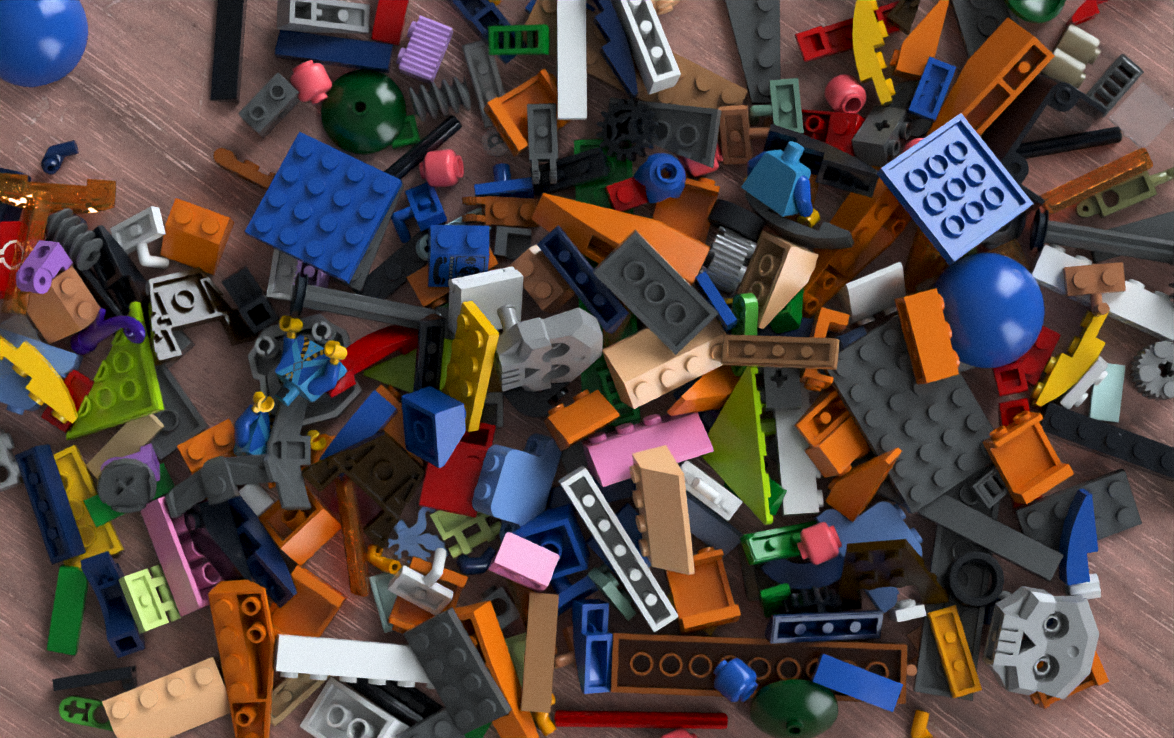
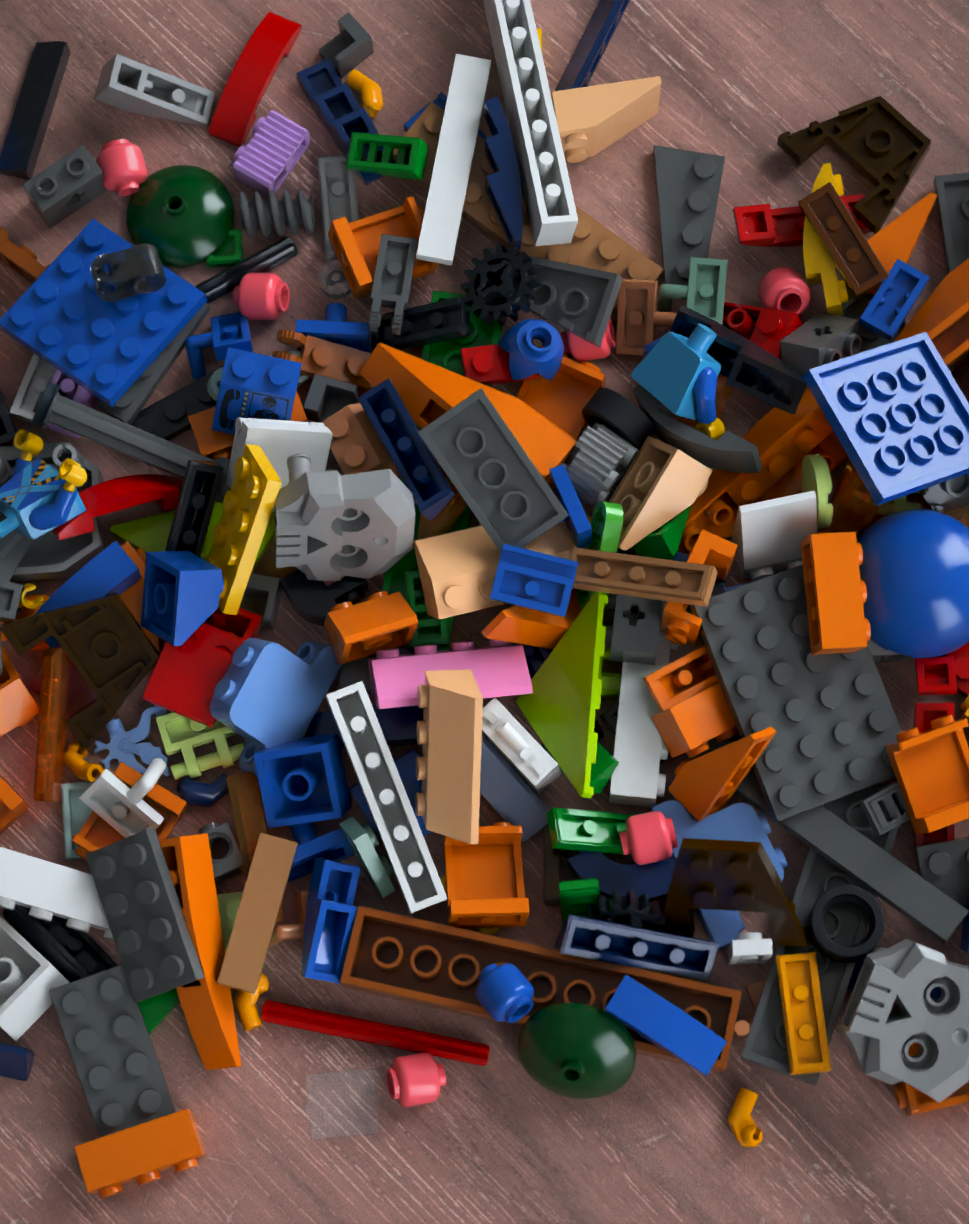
camera: 15 degrees right, 10 degrees down
dark blue slope [274,30,393,73] -> none
bright pink panel [488,532,559,593] -> none
none -> clear smoke piece [90,243,166,302]
none -> blue plate [490,543,579,618]
none -> reddish brown plate [798,182,889,298]
none -> yellowish green tile [801,454,833,529]

